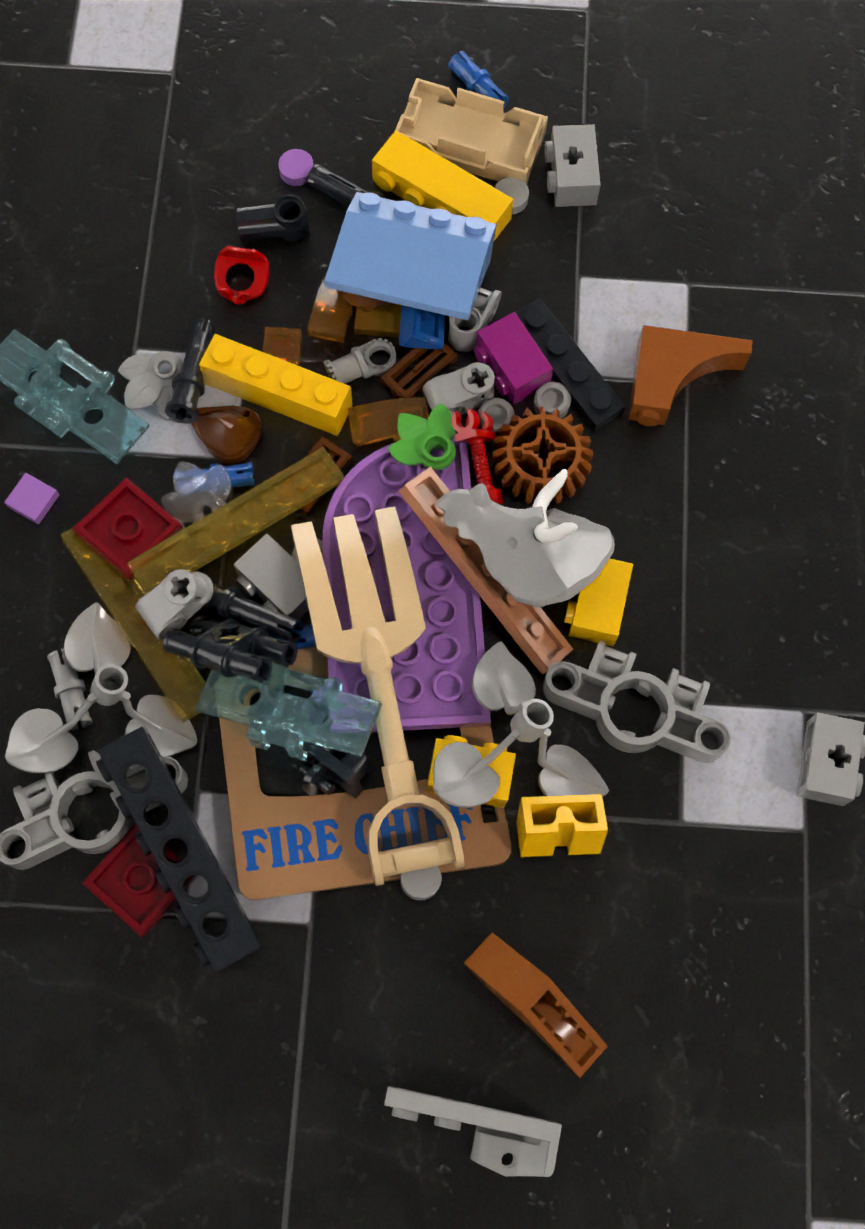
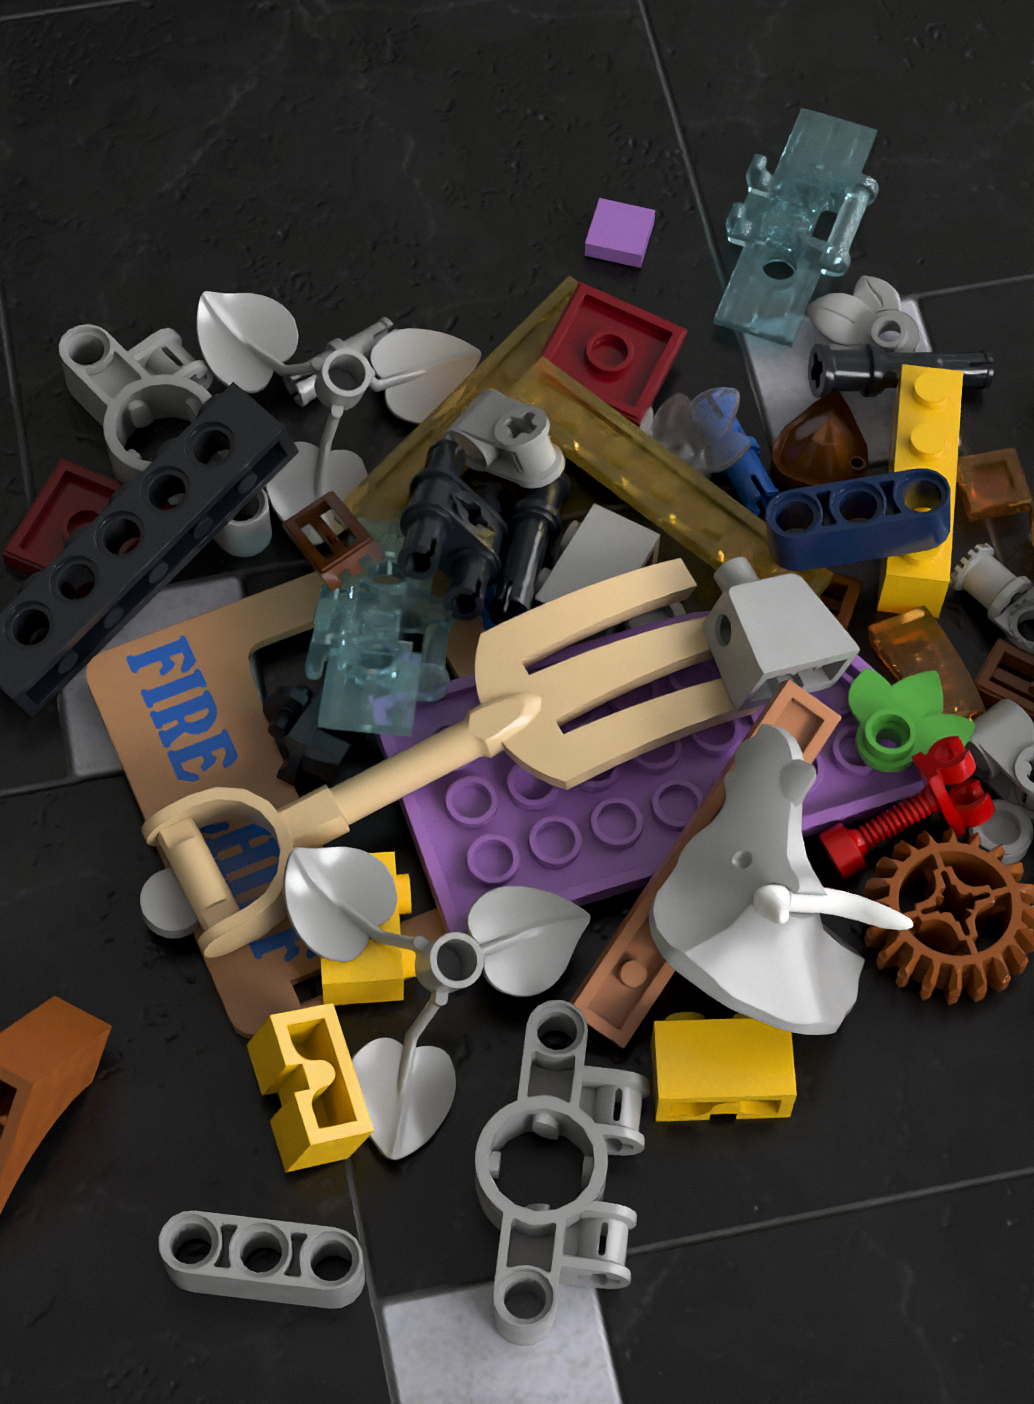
camera: 75 degrees right, 10 degrees down
none -> light grey beam [159,1211,365,1309]
none -> reddish brown tile [281,491,384,592]
none -> light grey torso [703,557,860,711]
none -> dark blue beam [765,468,951,571]

